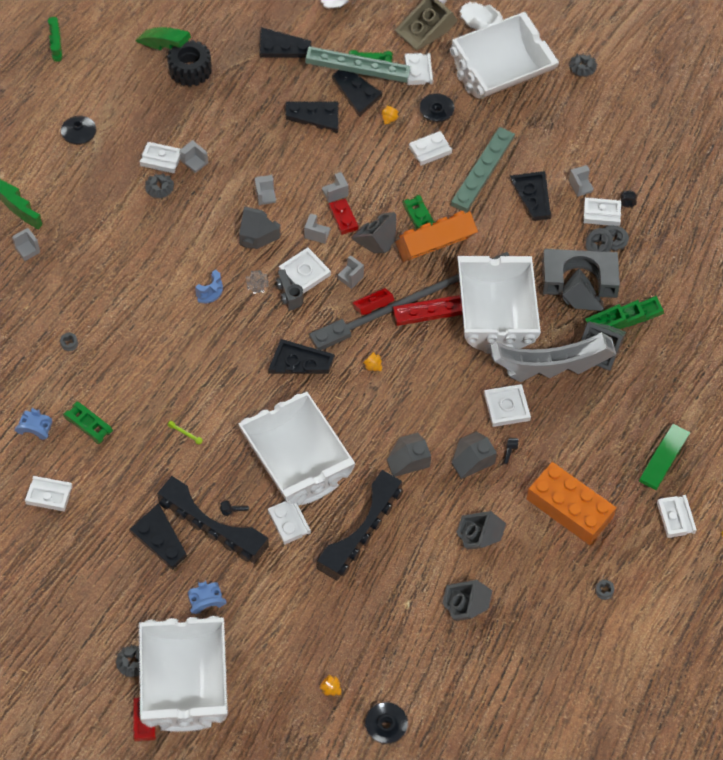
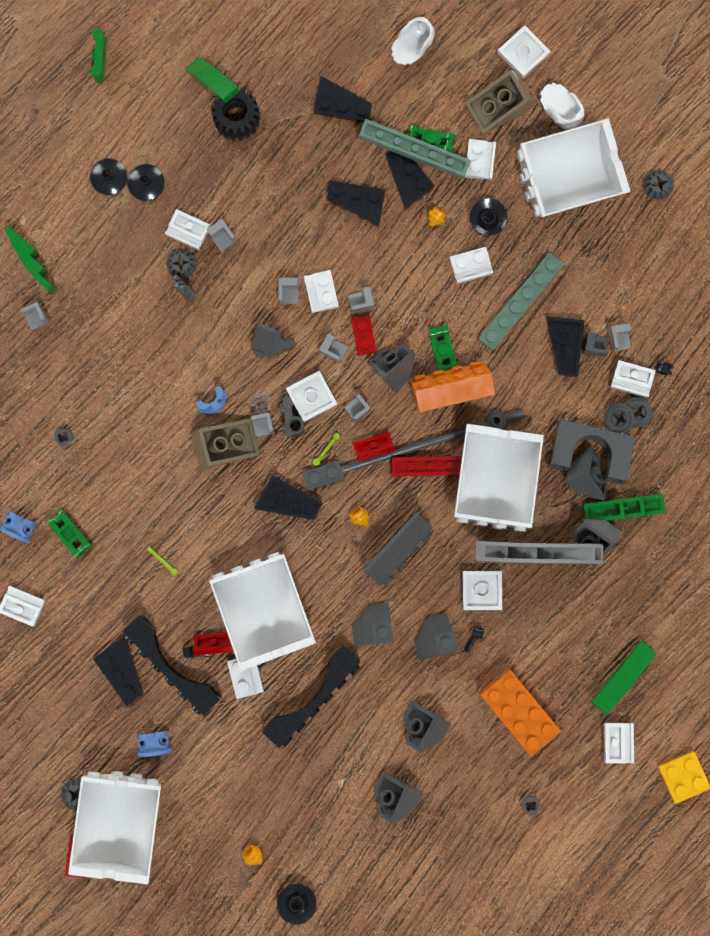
camera: 15 degrees right, 25 degrees up
none -> black dish [127,164,165,201]
none -> dark grey gear [171,276,195,302]
none -> dark tan slope [191,418,260,470]
none -> red plate [193,632,233,656]
none -> light grey panel [251,412,275,438]
none -> white plate [304,270,339,314]
none -> lime hinge [313,433,340,466]
none -> dark grey slope [363,512,433,586]
none -> dark grey panel [582,332,609,357]

